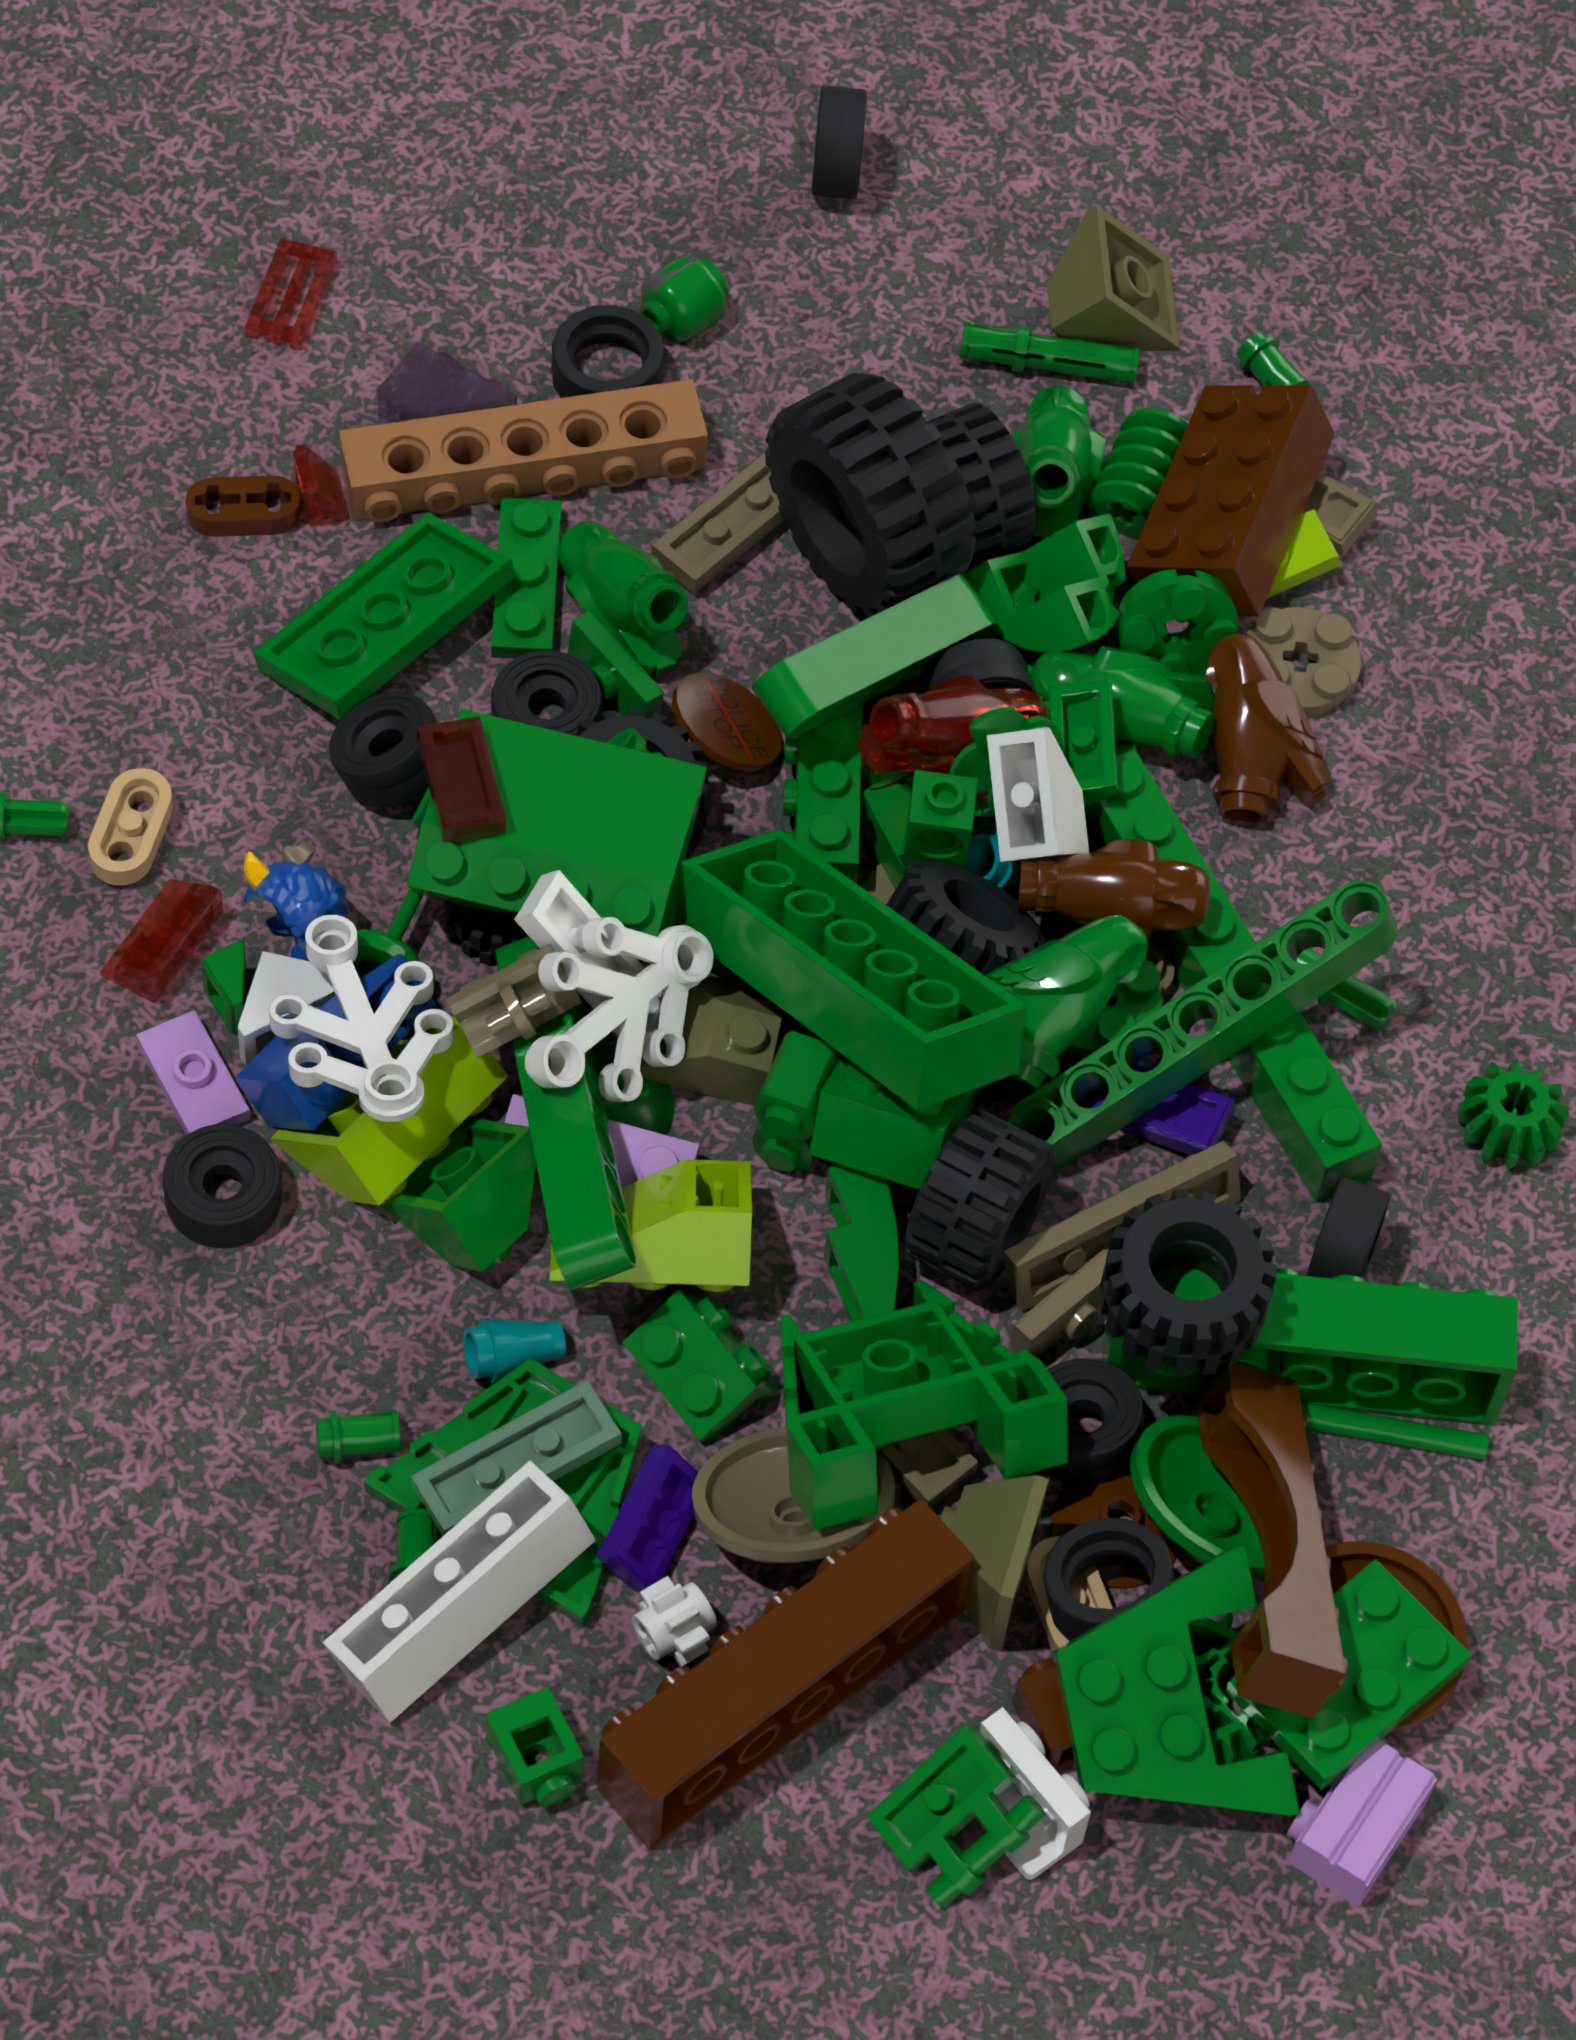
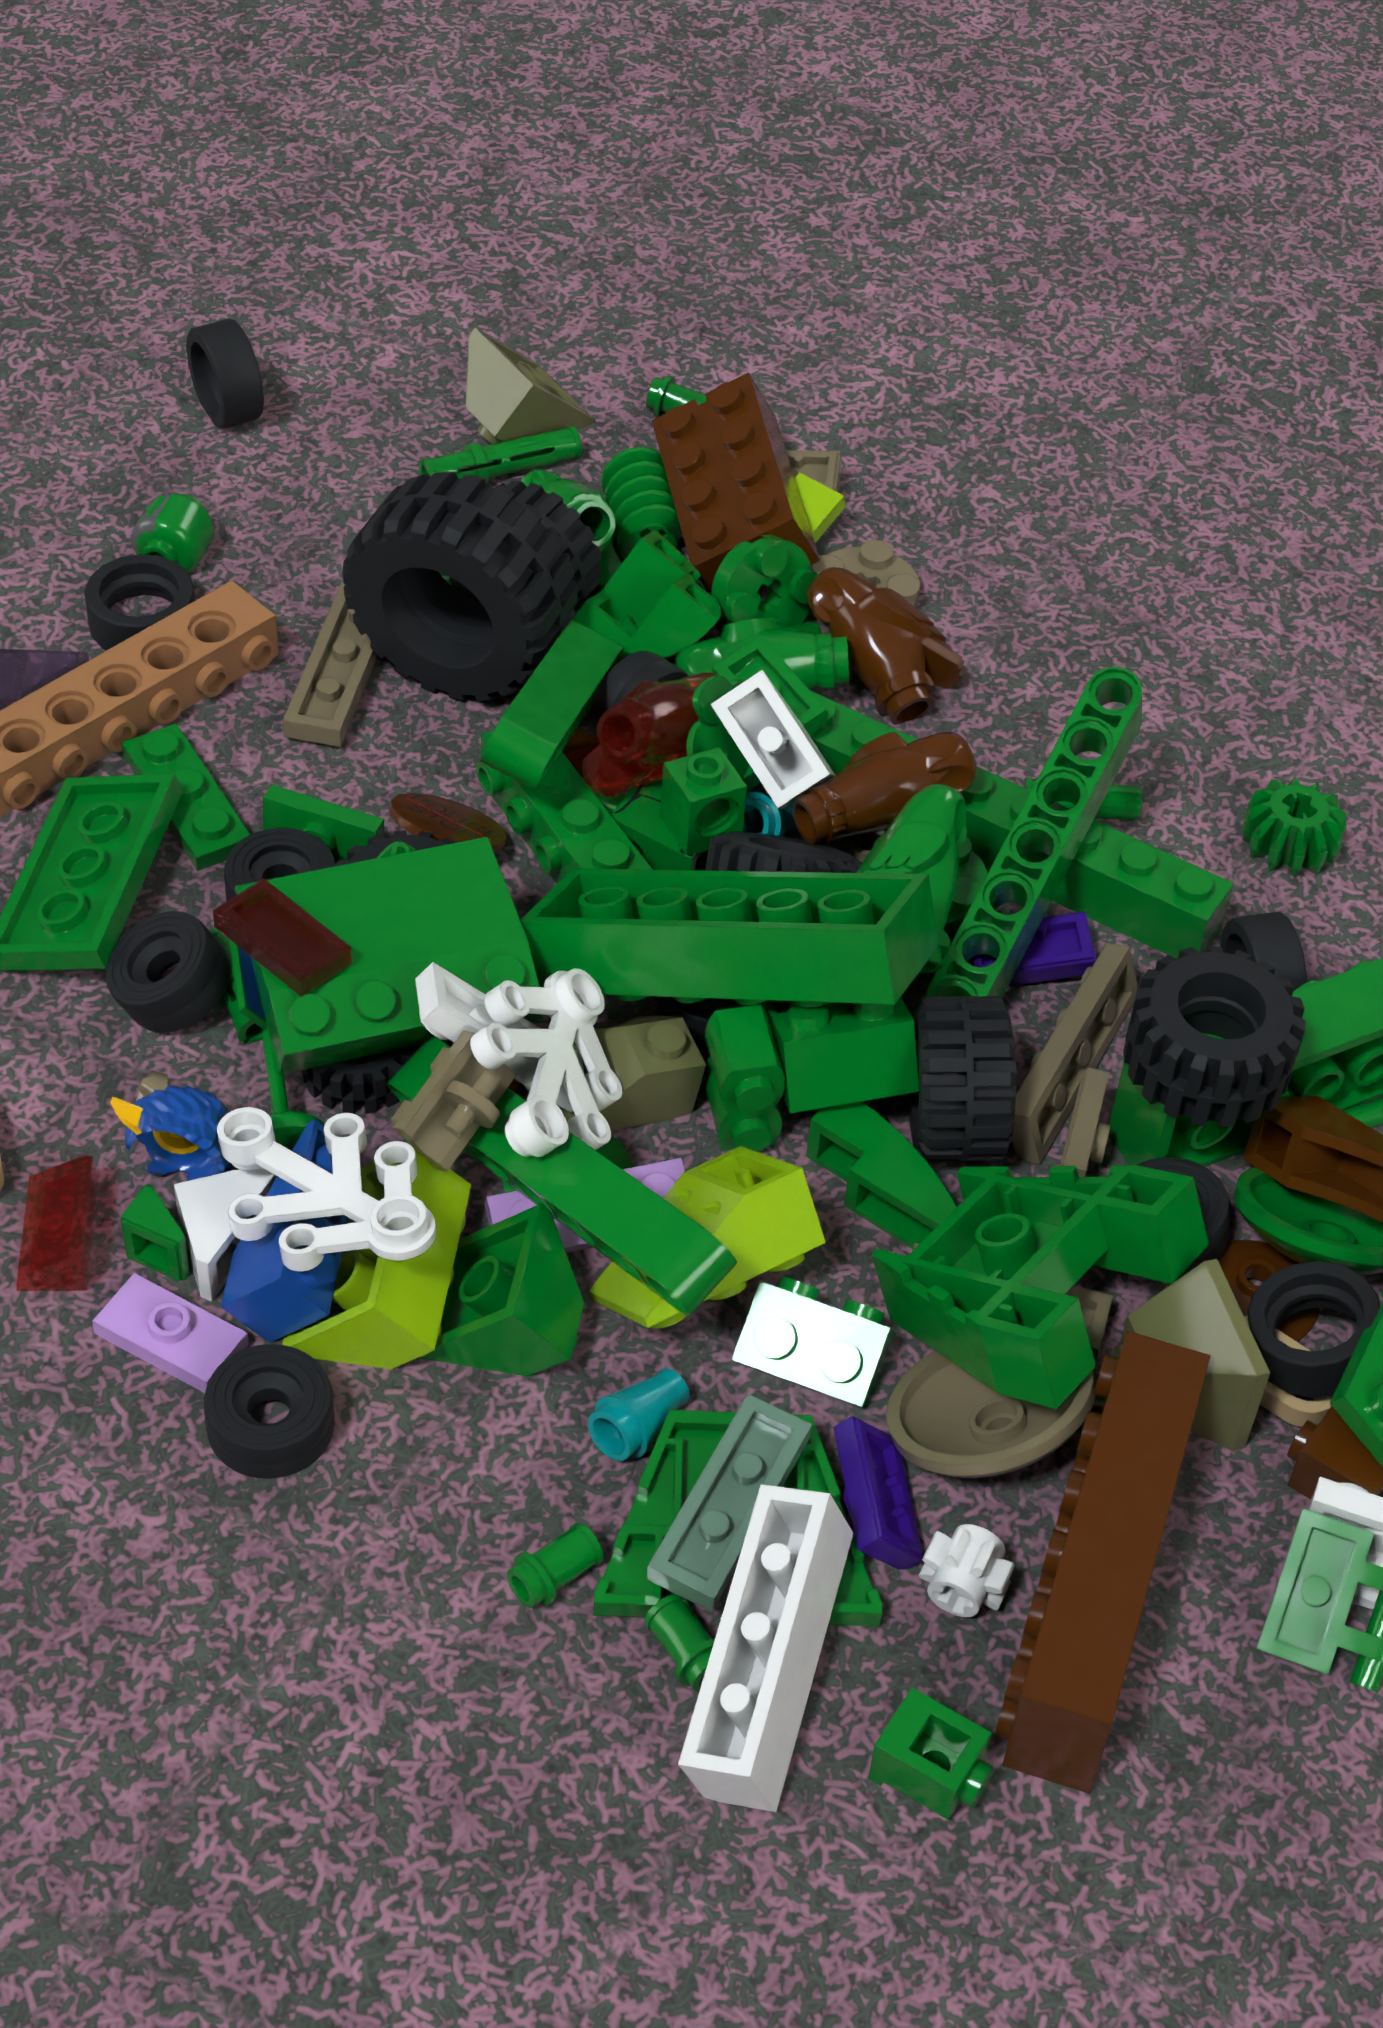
camera: 30 degrees left, 10 degrees down
green animal [558,521,688,677] -> none

